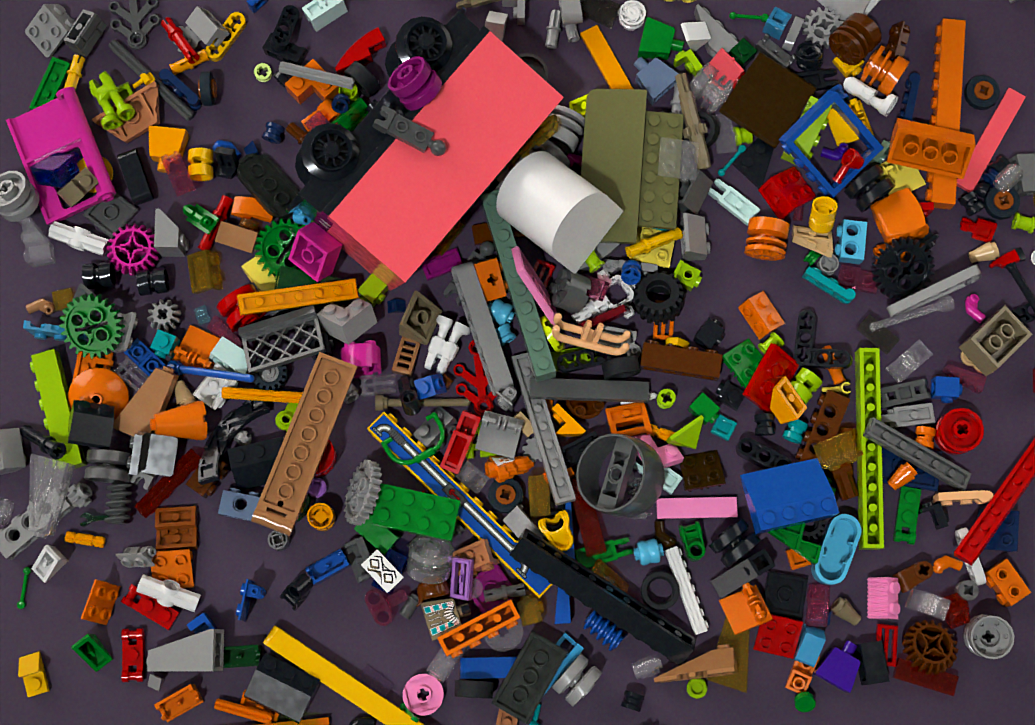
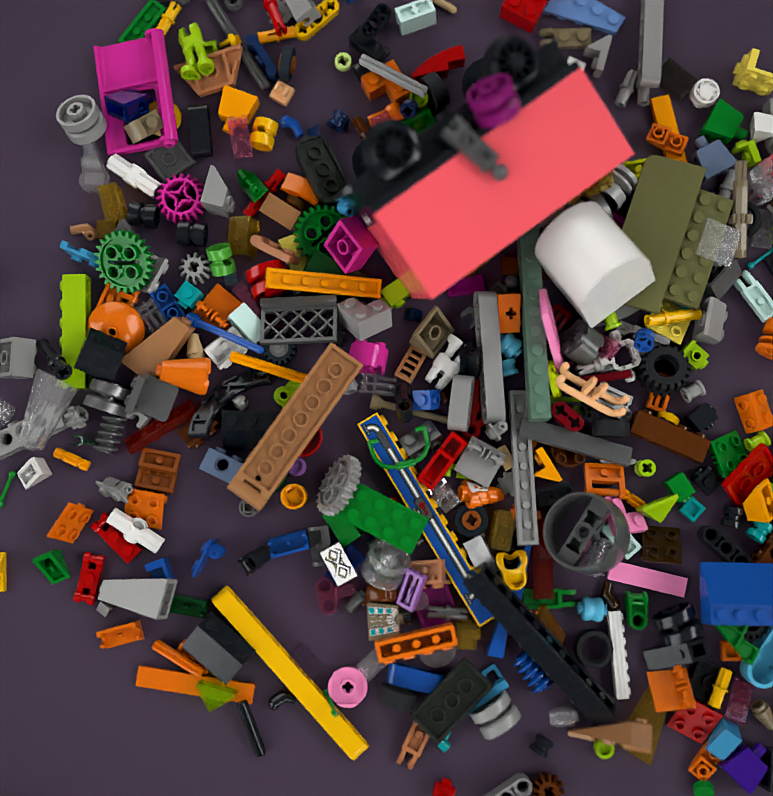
camera: 15 degrees right, 5 degrees up
black bracket [214,146,239,179] -> none
none -> clear yellow bracket [97,182,127,223]
none -> bright green wheel [206,243,236,277]
none -> nougat hinge [250,235,301,265]
none -> light nougat tile [269,80,295,107]
none -> light grey beam [447,374,475,432]
none -> black hinge [459,340,480,379]
none -> dark red beam [551,401,584,432]
none -> orange slope [646,123,689,157]
none -> light grey bush [680,380,706,403]
none -> yellow axle [708,668,732,709]

